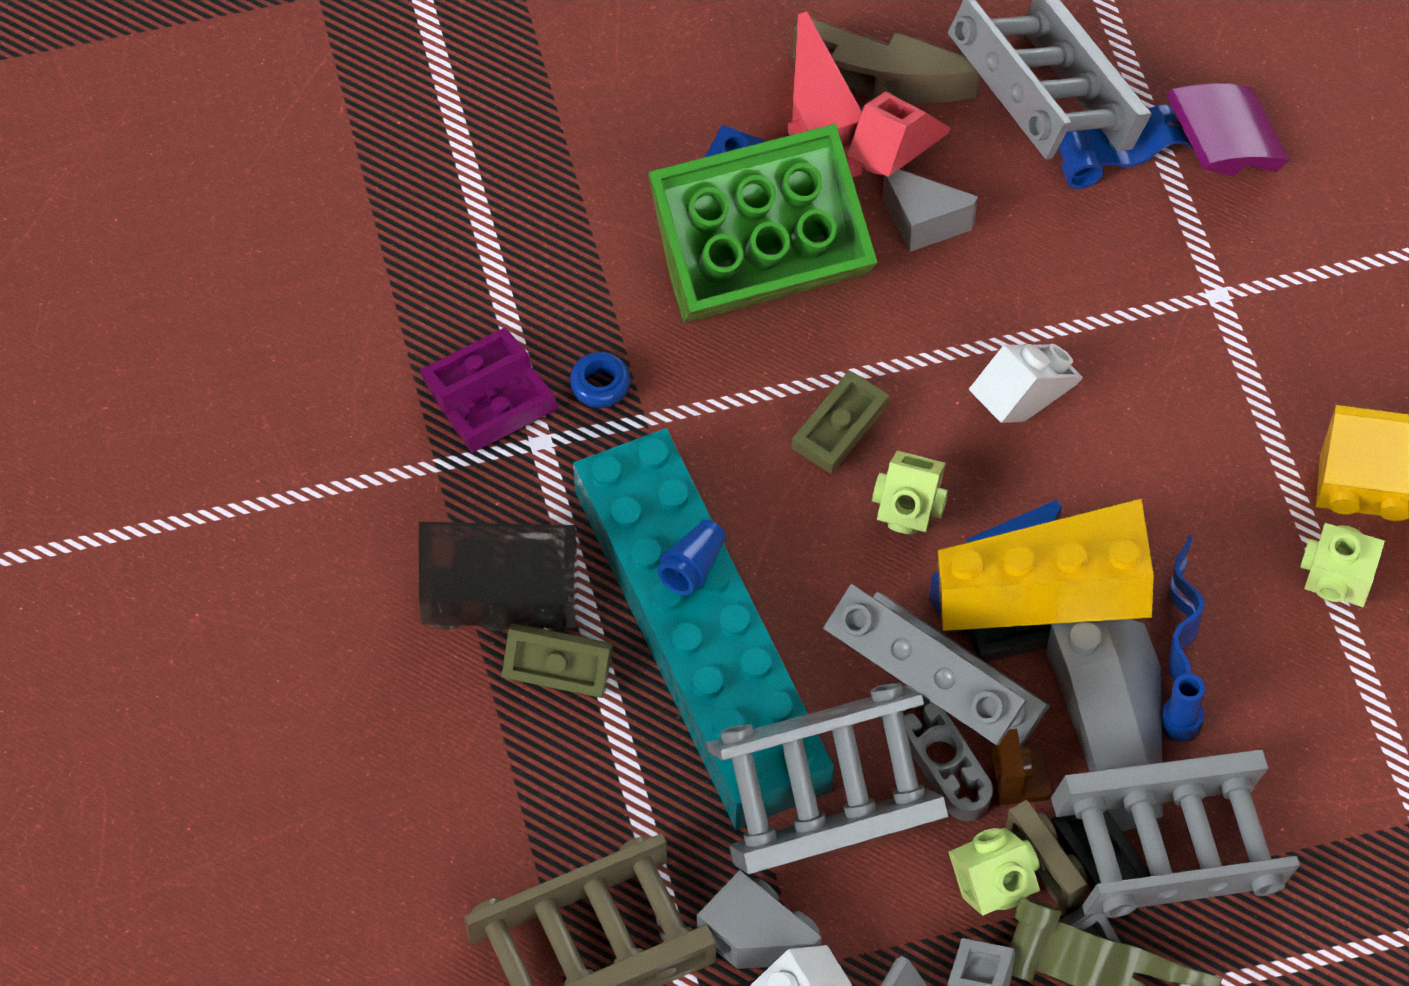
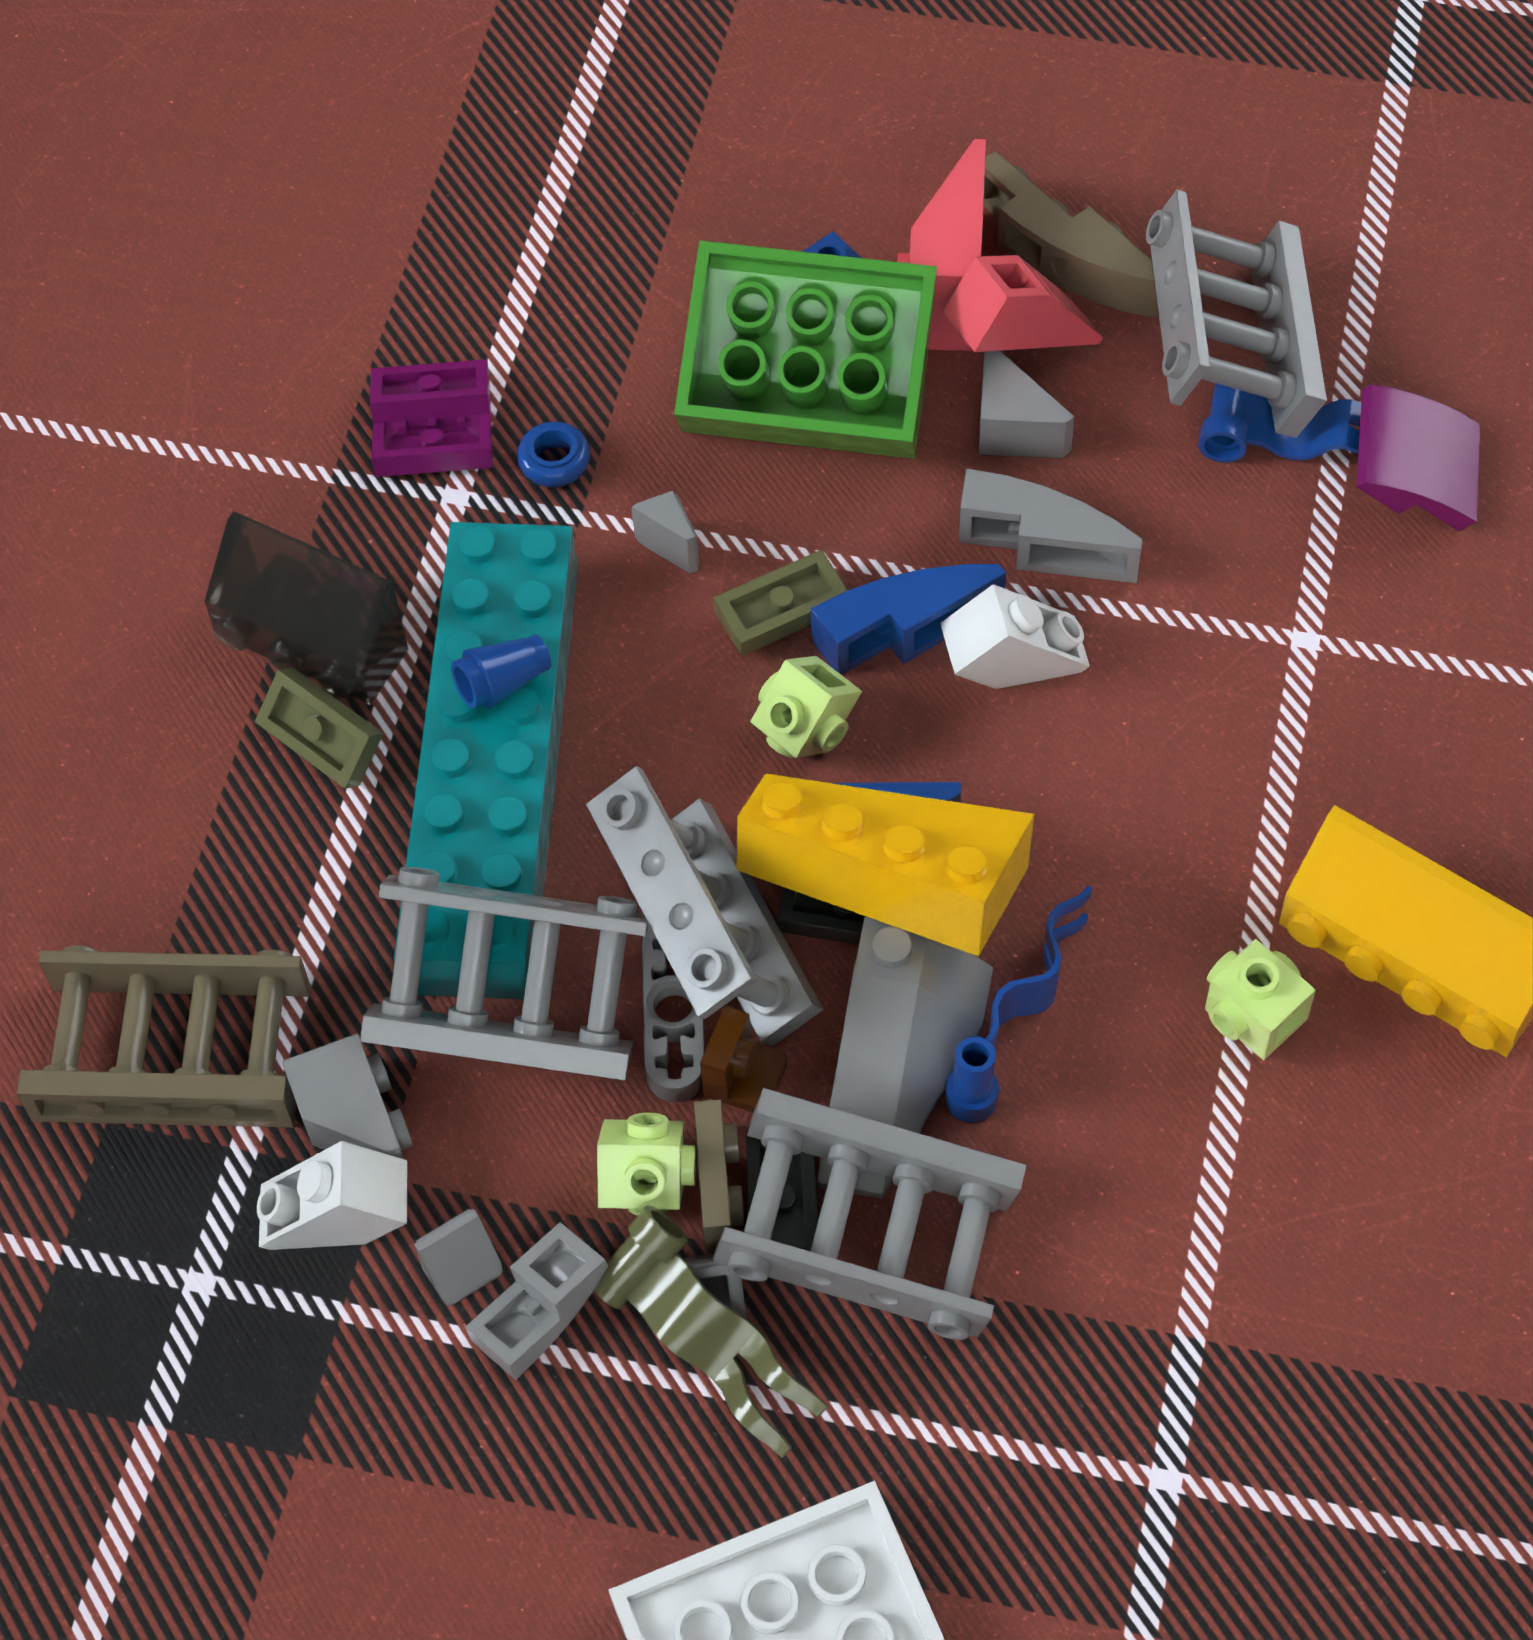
camera: 30 degrees right, 0 degrees up
none -> light grey slope [632,491,699,574]
none -> blue slope [810,564,1006,675]
none -> light grey slope [959,469,1142,583]

